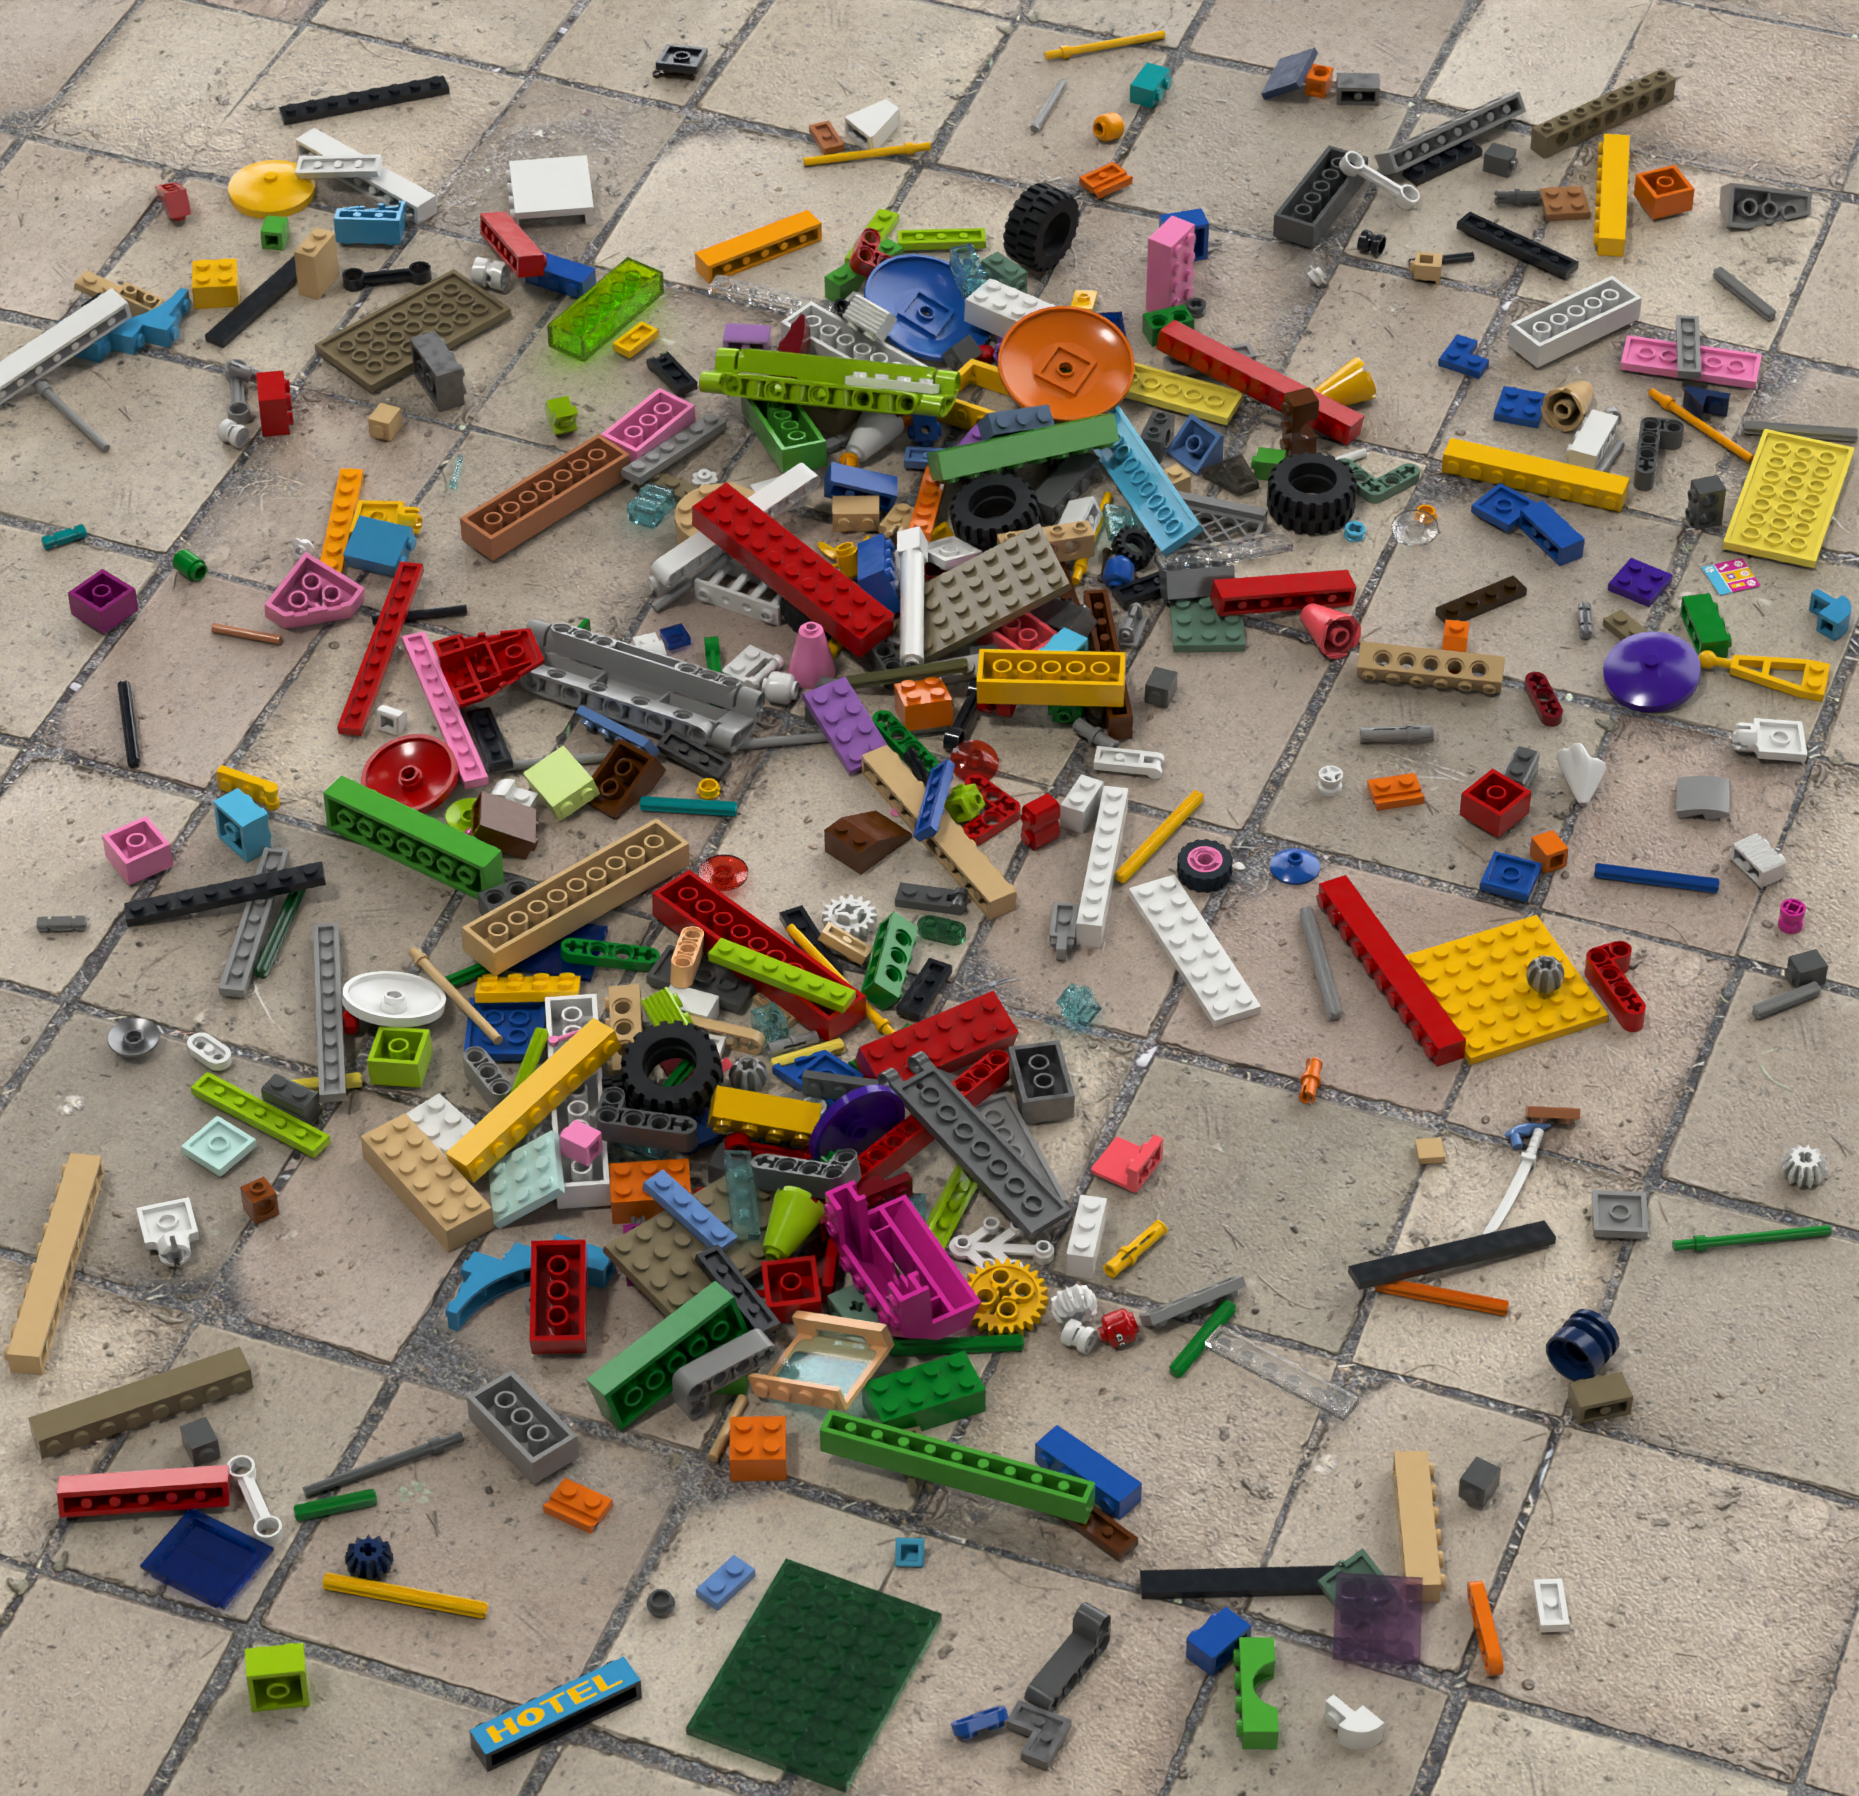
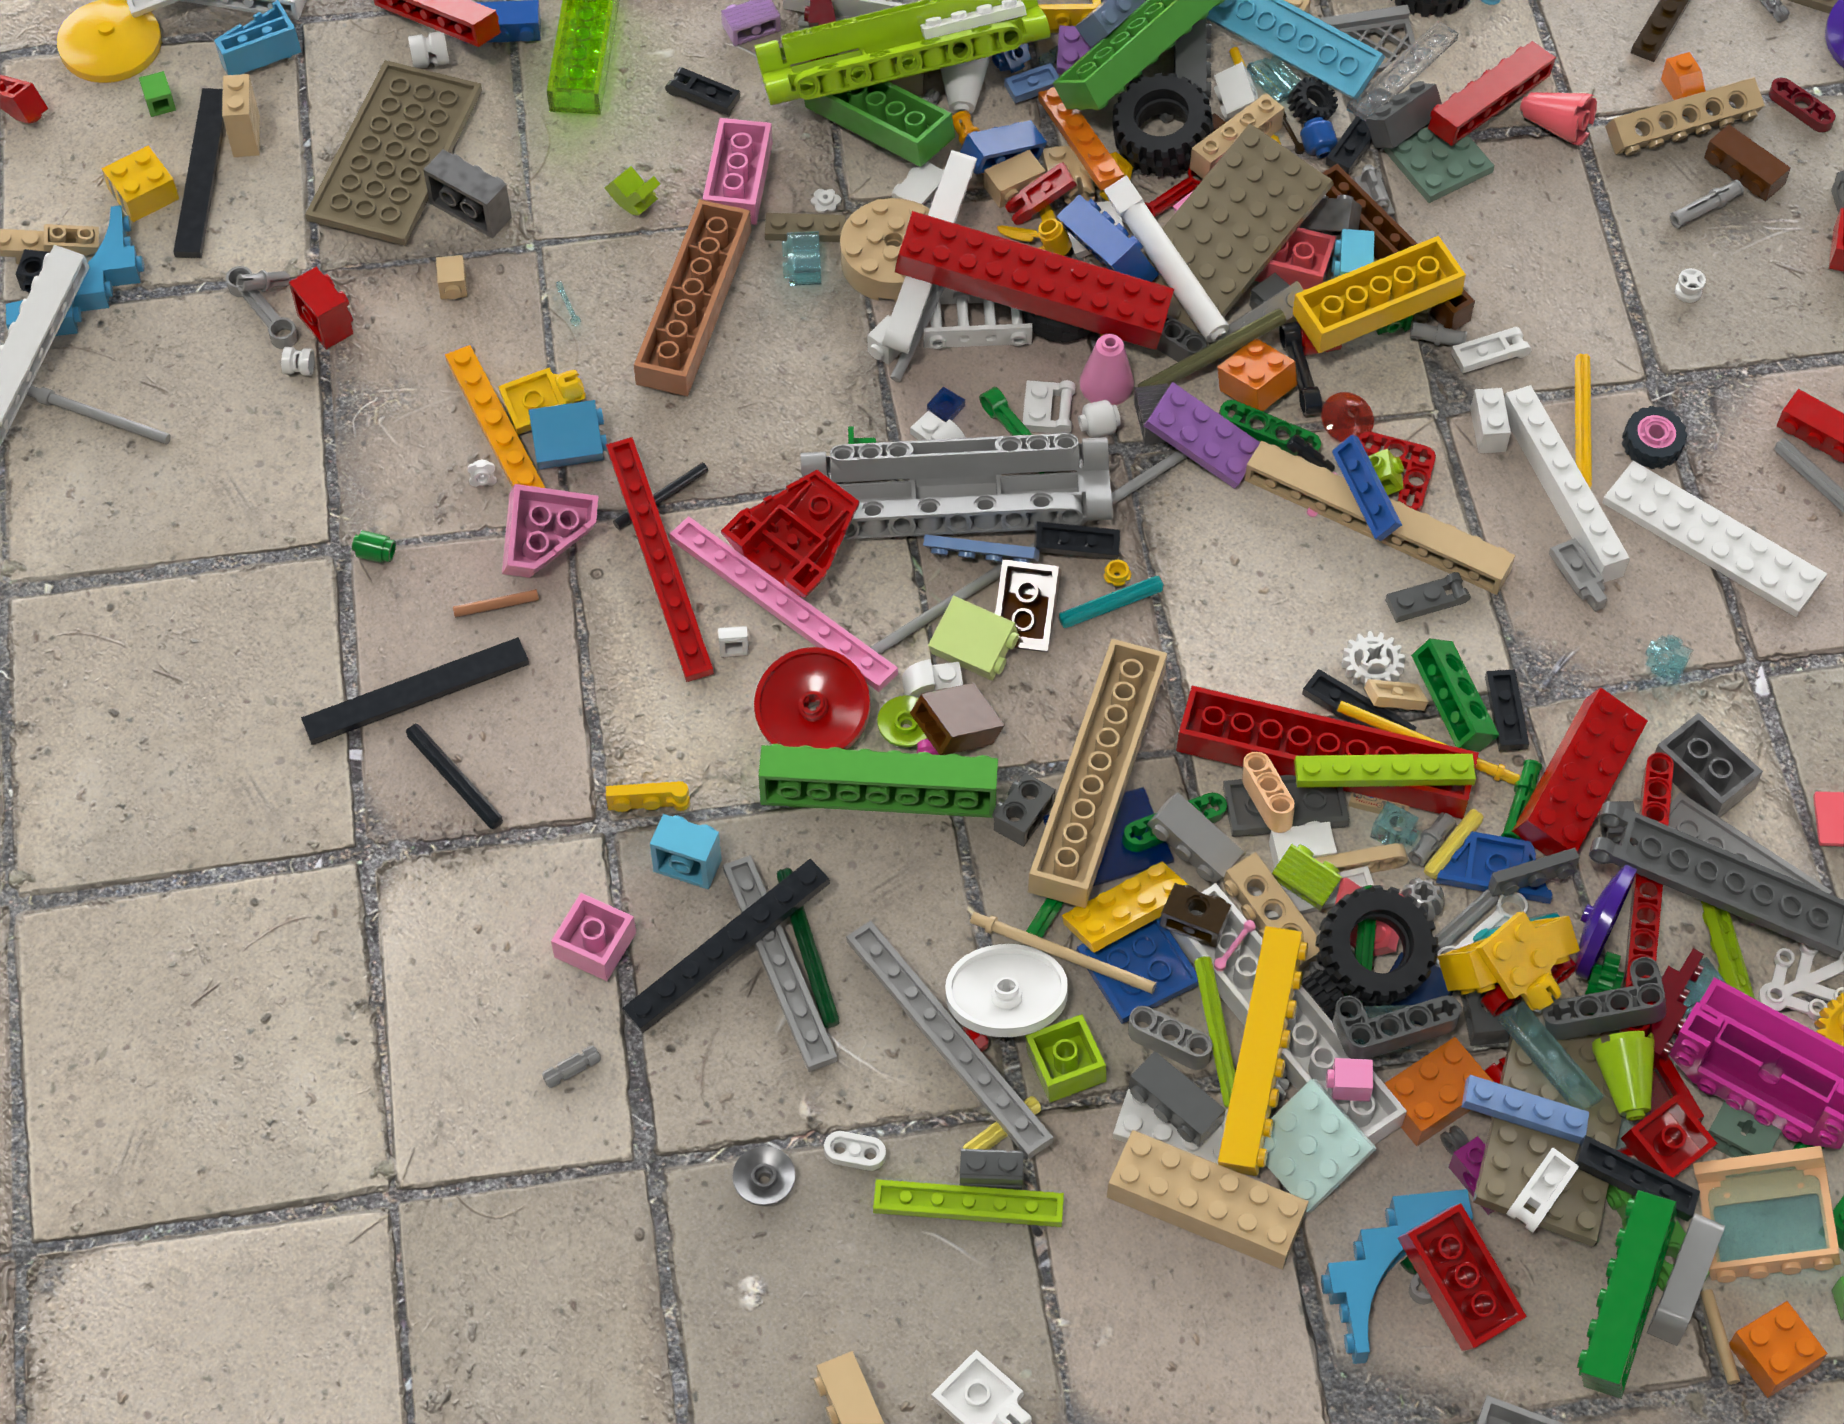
camera: 30 degrees left, 15 degrees up
teal axle [41,524,87,550] -> none
magenta brick [68,569,138,634] -> none
light aqua plate [181,1116,257,1177] -> none
dark orange brick [240,1177,279,1225] -> none
black piece [342,261,432,292] -> none
black tile [466,707,514,773] -> none
yellow plate [612,321,659,359] -> none
light grey plate [621,413,726,485] -> none
clear red dish [698,854,749,891] -> none
reddish brown slope [824,810,912,875] -> none
clear green plate [917,915,966,946] -> none
white plate [928,536,982,570] -> none
red brick [1020,793,1060,851] -> none
dark grey brick [1145,666,1178,708] -> none
blue dish [1270,848,1320,885] -> none
orange plate [1367,773,1425,811] -> none
none -> black tile [301,637,529,745]
none -> red hinge [1005,162,1077,225]
none -> dark grey brick [1129,1051,1226,1147]
none -> light grey brick [1147,792,1244,884]
none -> dark brown brick [1160,883,1232,948]
none -> yellow plate [1476,911,1561,1011]
none -> white plate [1506,1148,1579,1233]
none -> reddish brown brick [1704,124,1791,202]

